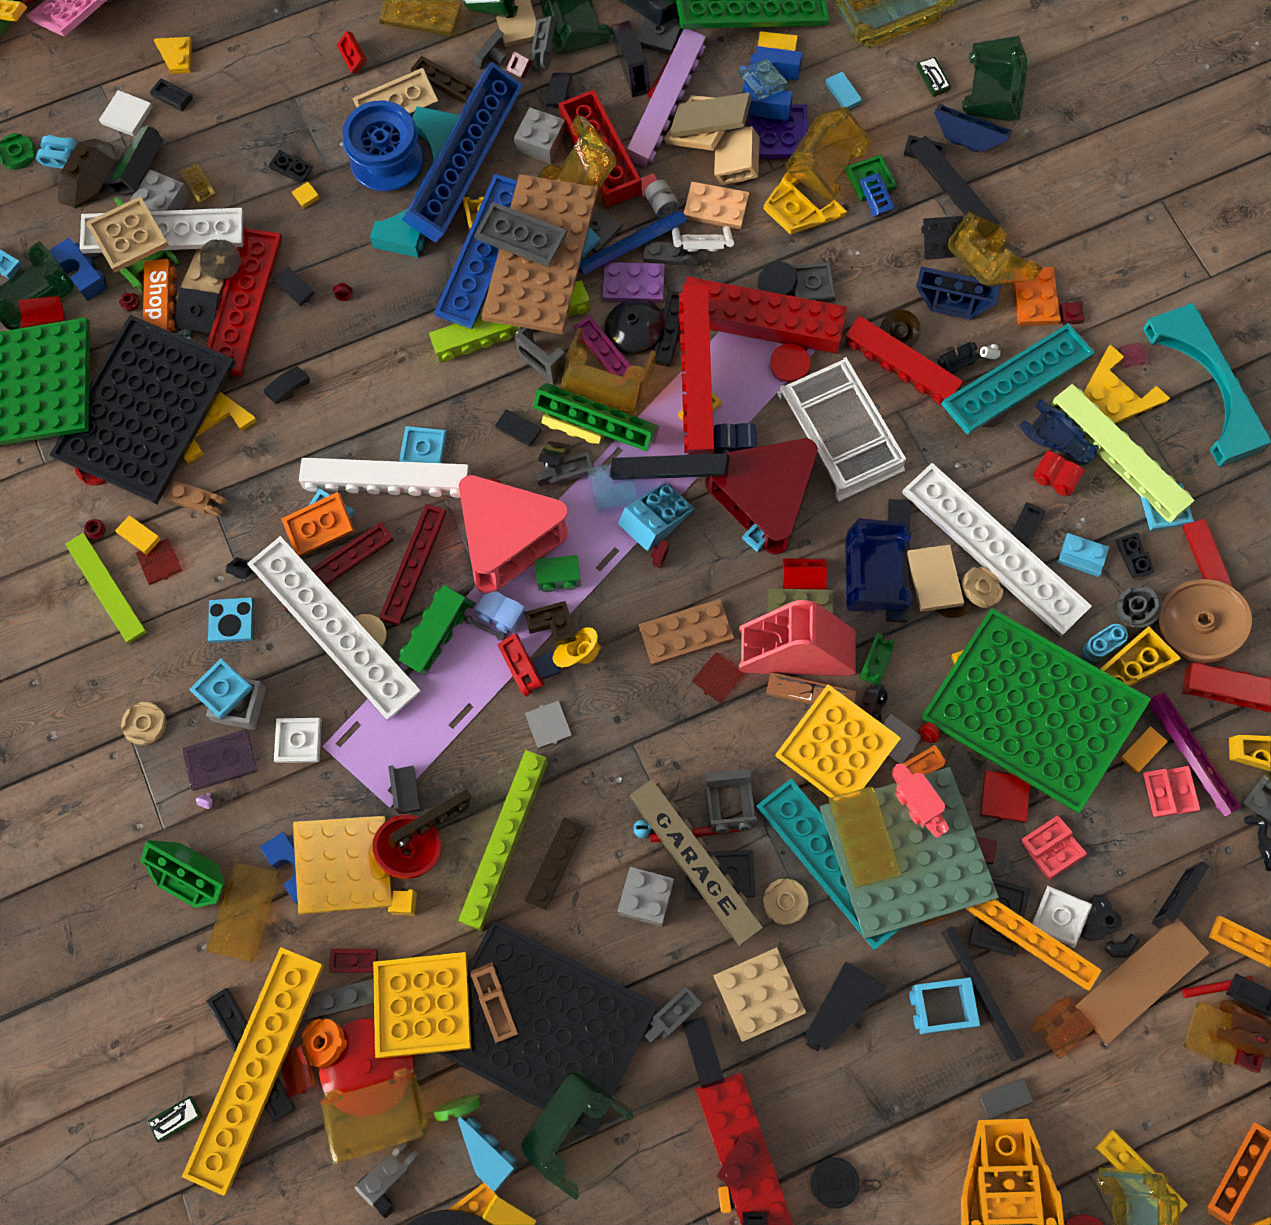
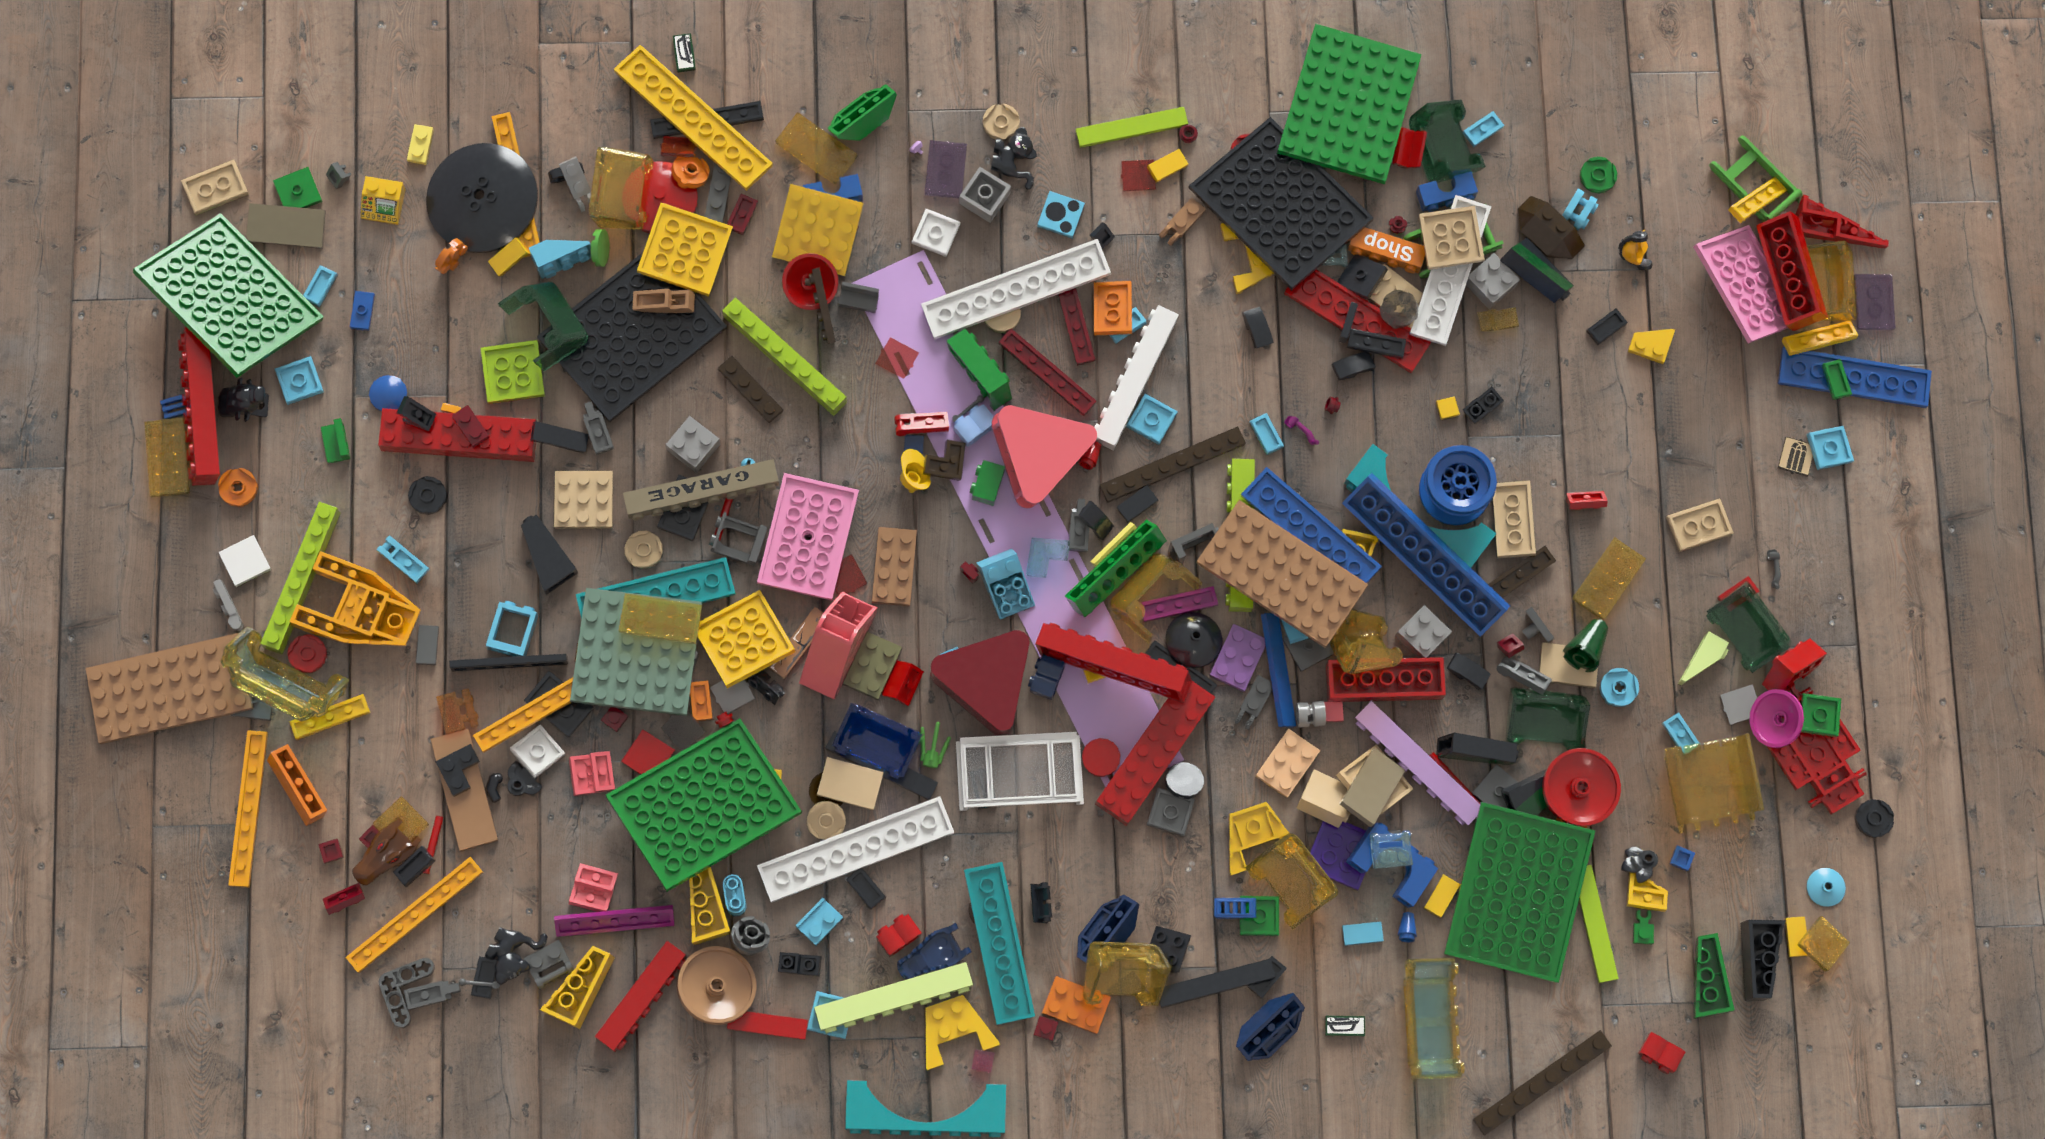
camera: 100 degrees right, 5 degrees up
white tile [99,90,153,136] -> none
medium azure tile [189,658,253,720] -> none
yellow panel [388,889,417,916] -> none
dark grey plate [475,202,567,268] -> none
light grey piece [525,701,572,749] -> none
black tile [609,453,730,480] -> none
white plate [671,226,734,252] -> none
red brick [845,315,963,406] -> none
green hinge [859,633,895,686] -> none
dark brown dish [880,309,921,348] -> none
coral hinge [892,763,949,838] -> none
clear green windscreen [962,36,1028,122] -> none
white arm [980,344,1001,359] -> none
light orange tile [1120,726,1168,774] -> none
black tile [1152,861,1210,928] -> none
none -> medium azure plate [376,535,430,584]
none -> black plate [435,744,480,797]
none -> lime plate [481,340,545,404]
none -> bright pink piece [757,473,859,601]
none -> clear red piece [875,337,919,379]
none -> bright green plant [920,722,951,768]
none -> black animal [991,127,1037,190]
none -> dark brown plate [1100,426,1246,503]
none -> medium azure tile [1249,413,1284,455]
none -> magenta piece [1284,415,1319,445]
none -> black tile [1339,302,1358,343]
none -> black tile [1347,329,1406,359]
none -> blue cone [1397,912,1417,943]
none -> cap [1618,230,1653,270]

